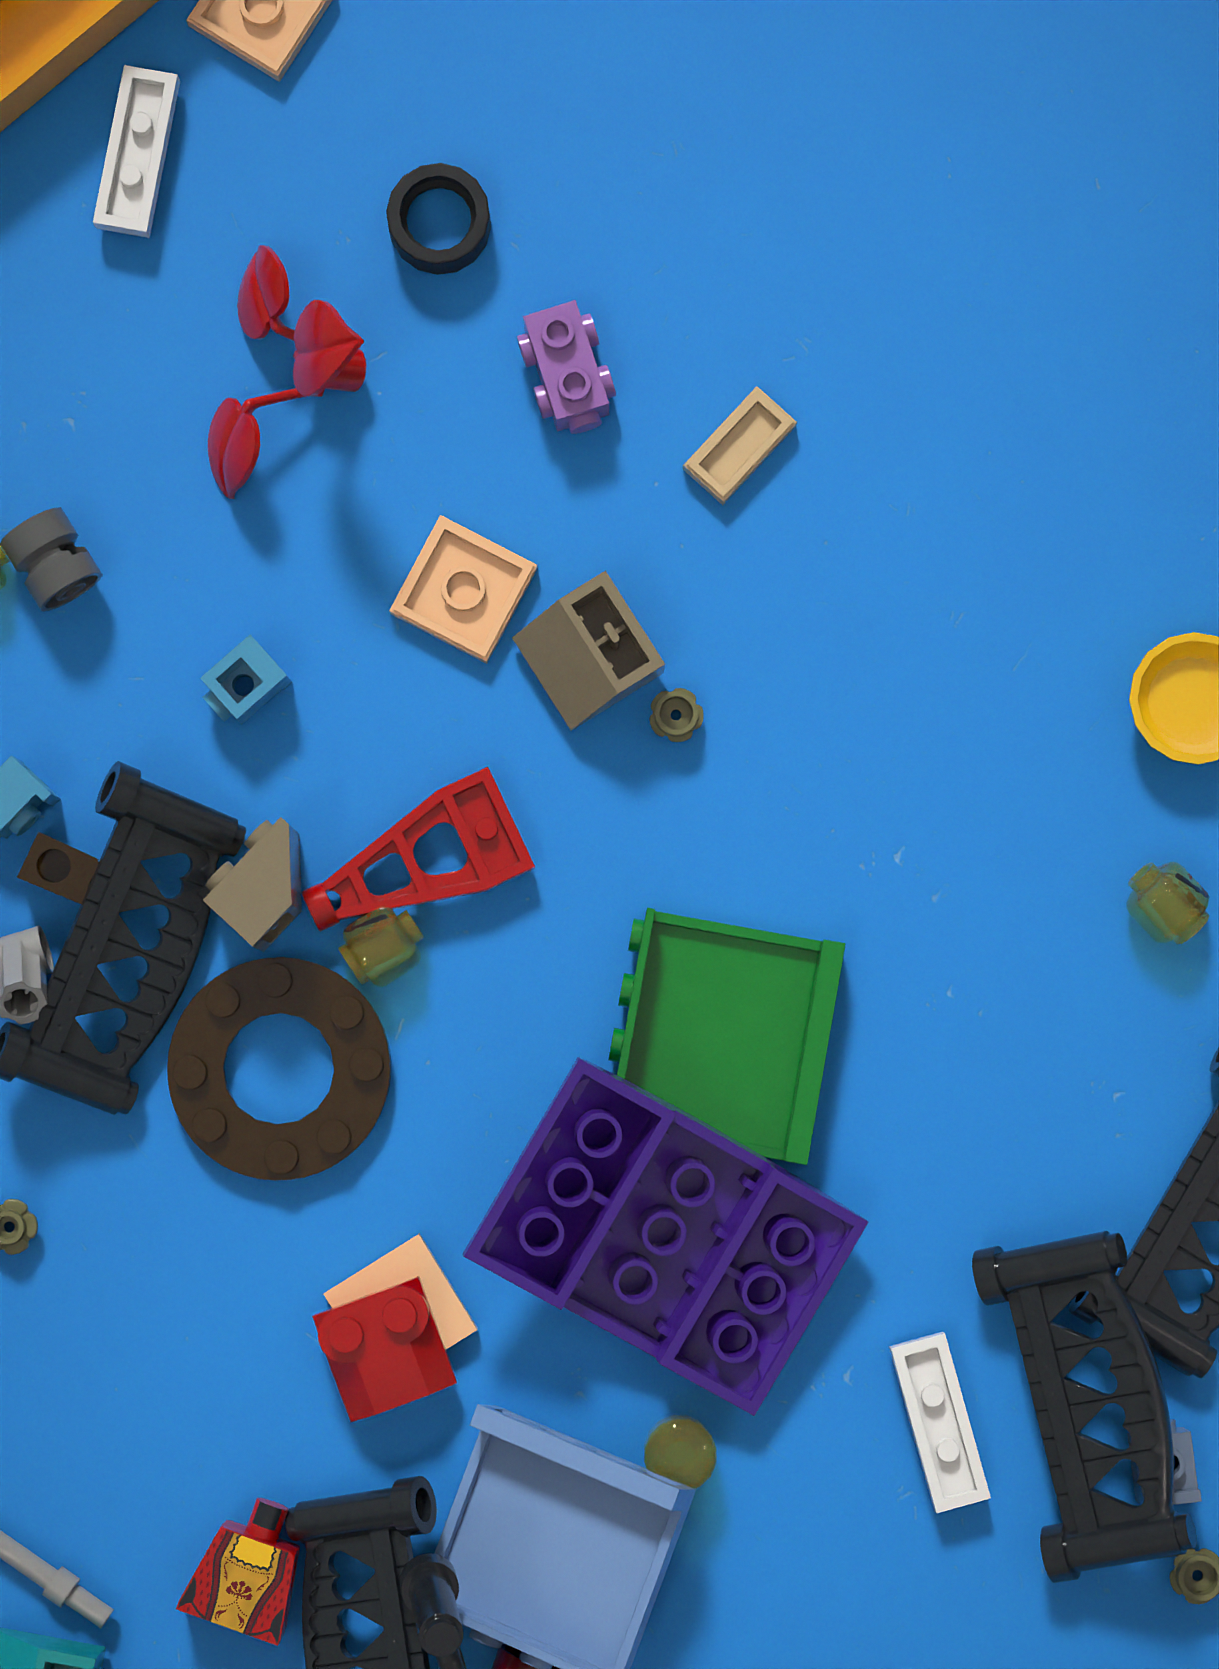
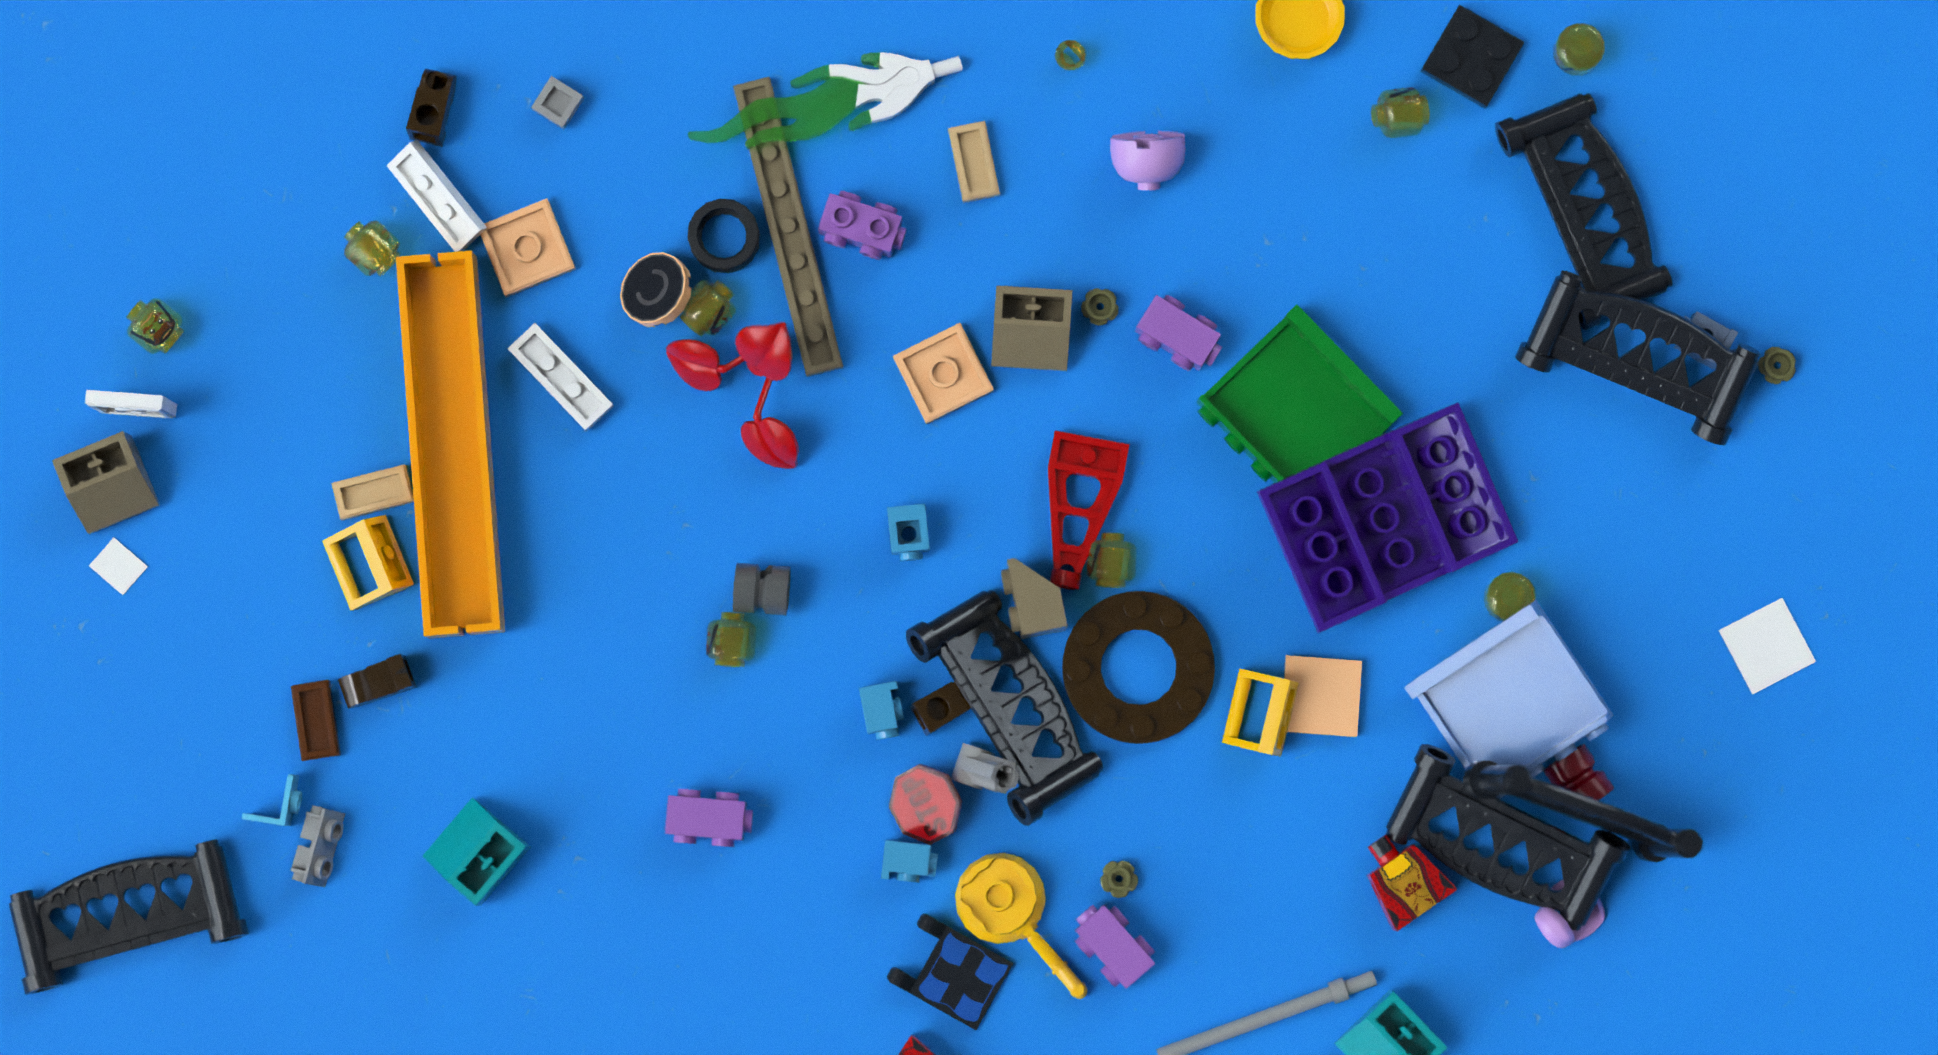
camera: 50 degrees left, 0 degrees up
red slope [312,1276,457,1422] -> none
white plate [889,1332,991,1513] -> none
none -> black tile [620,252,692,327]
none -> clear yellow head [680,280,736,337]
none -> piece [687,52,963,150]
none -> dark tan tile [733,77,843,377]
none -> hinge [1055,40,1086,71]
none -> lavender cylinder [1110,131,1186,190]
none -> medium lavender brick [1135,295,1222,371]
none -> yellow tile [1222,668,1299,757]

